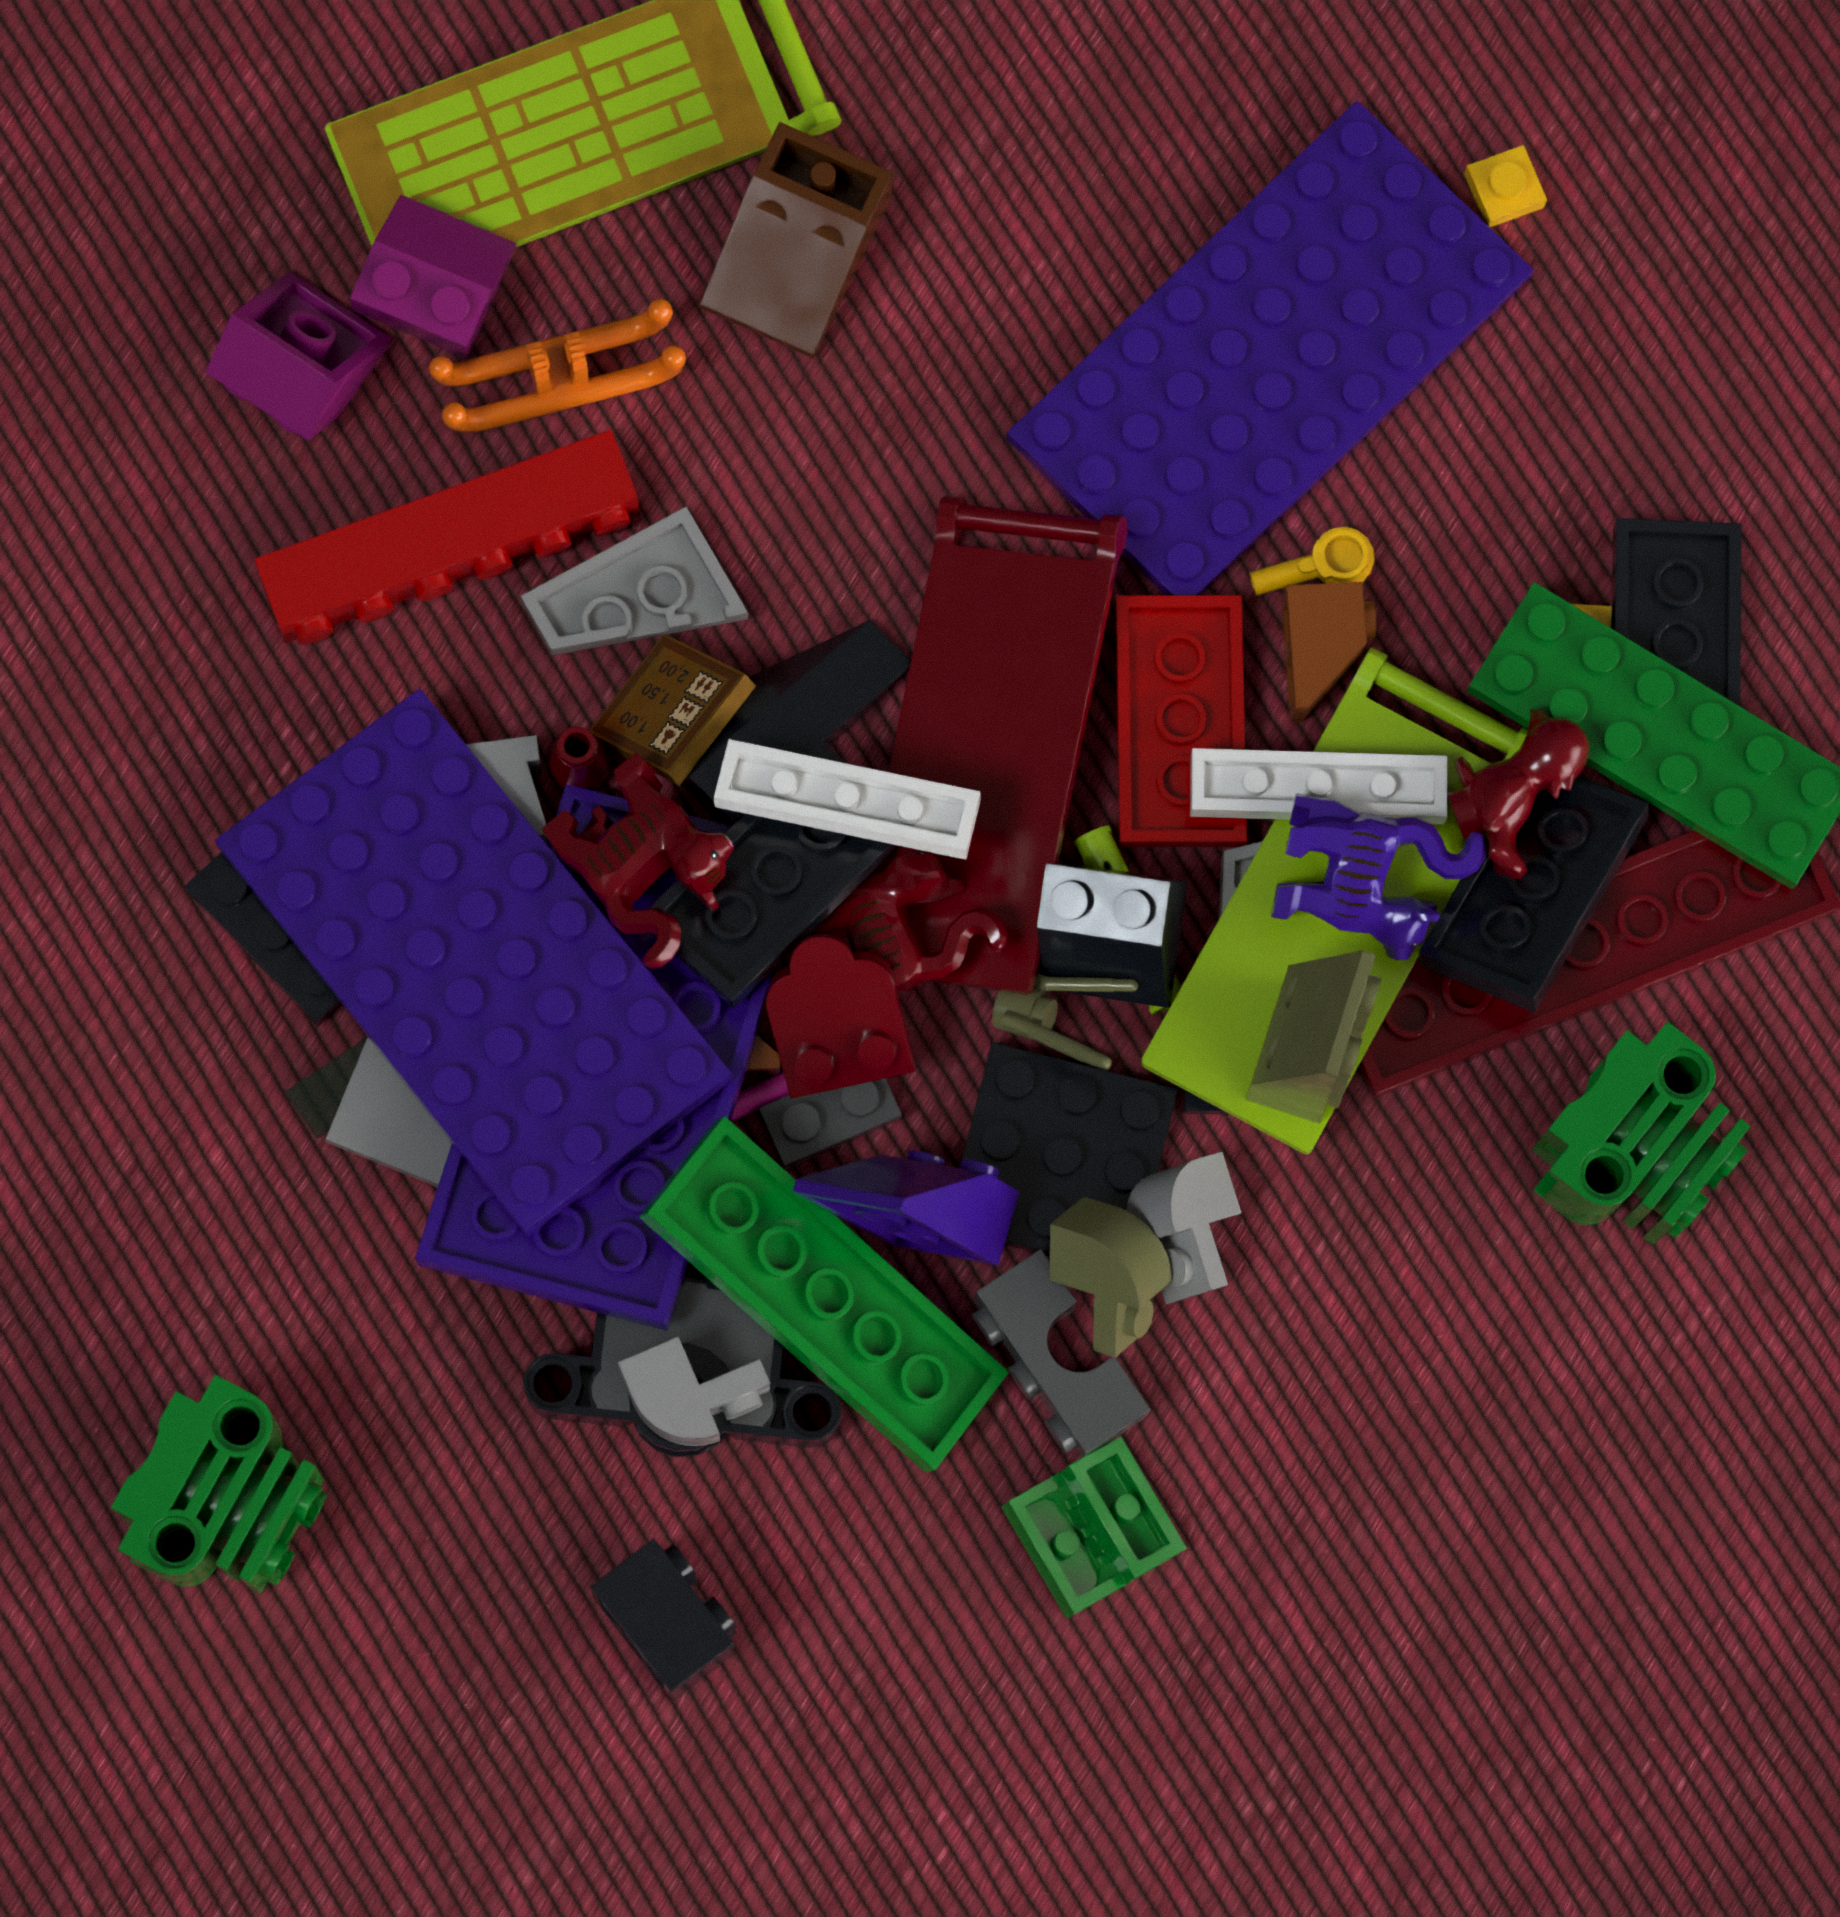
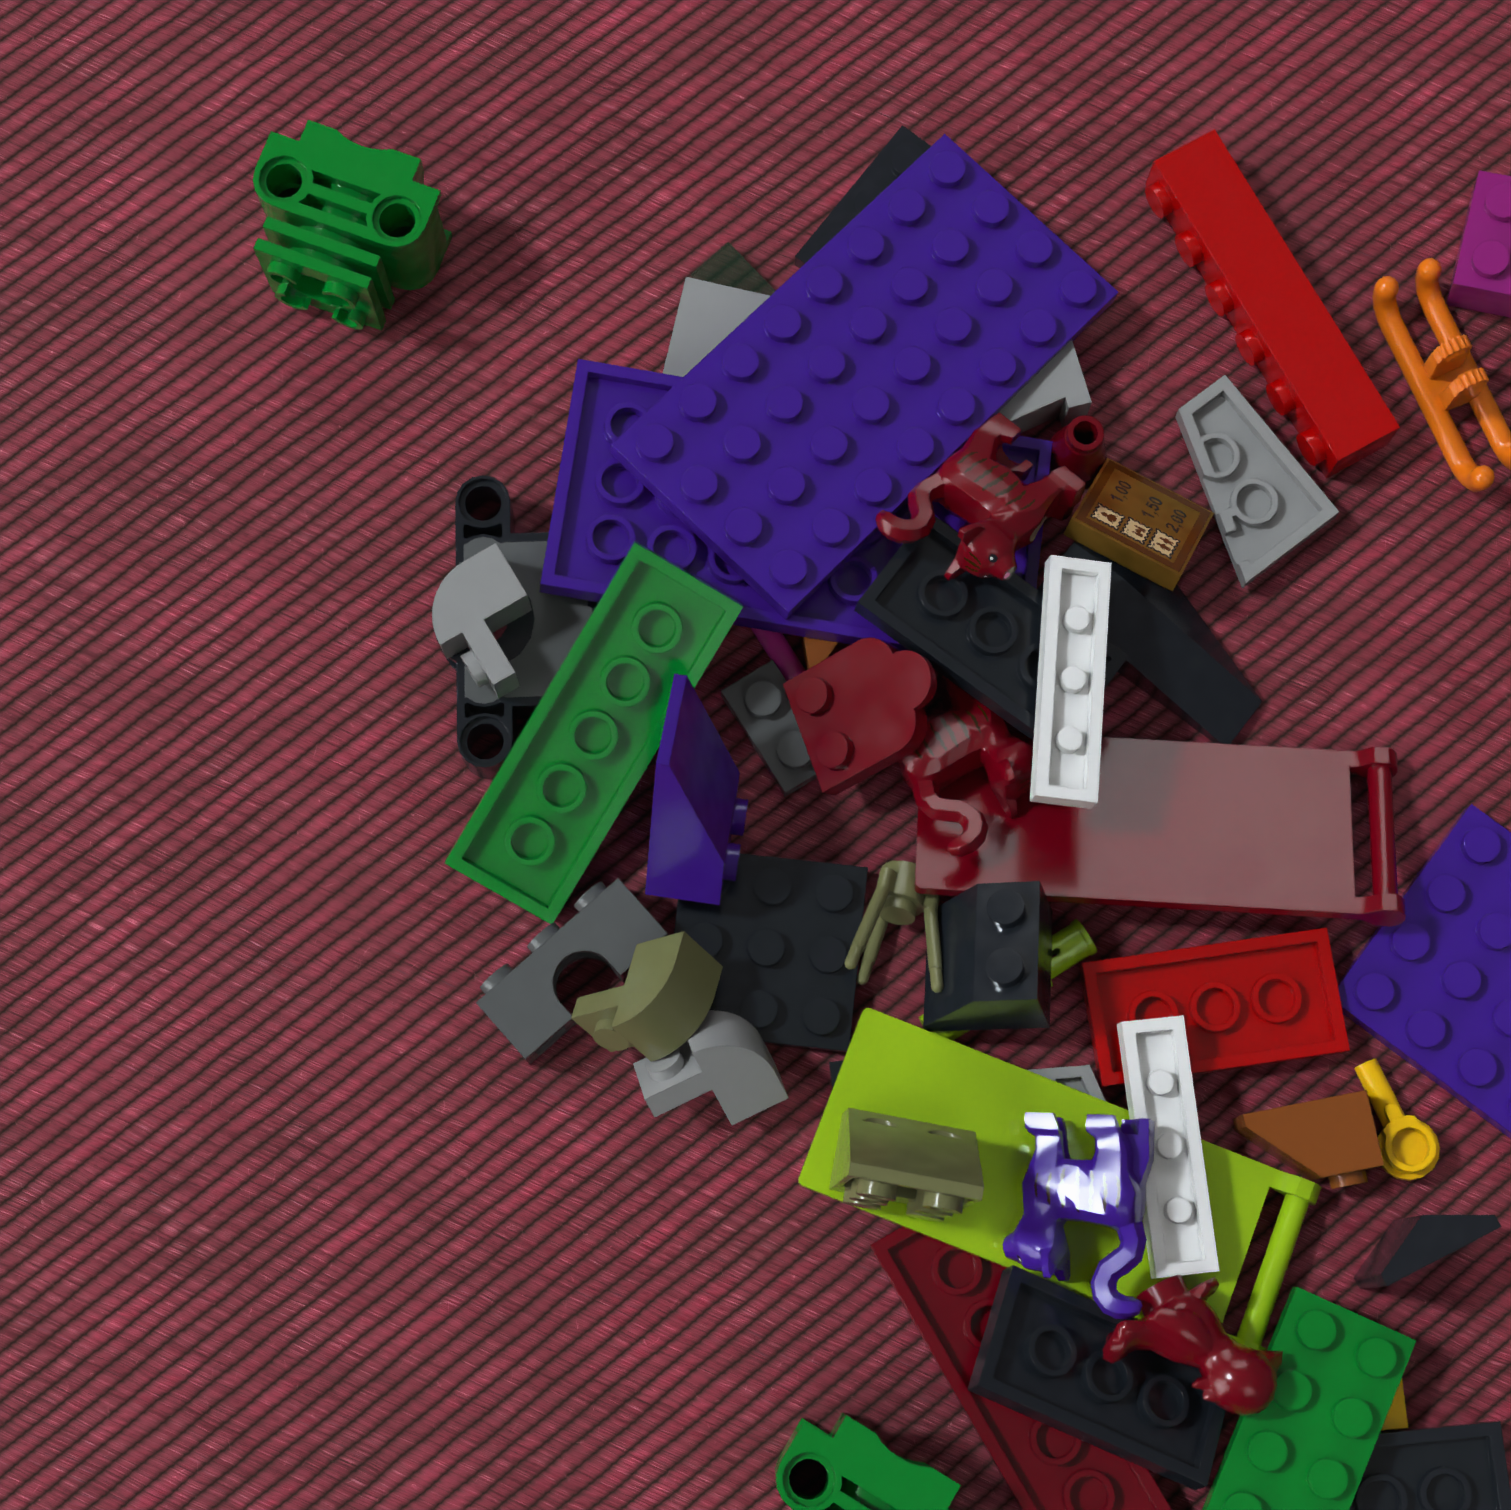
camera: 90 degrees right, 0 degrees up
magenta slope [205,271,392,441] -> none
black brick [590,1538,737,1702] -> none
green slope [1001,1437,1187,1620] -> none
none -> black slope [1354,1215,1502,1289]

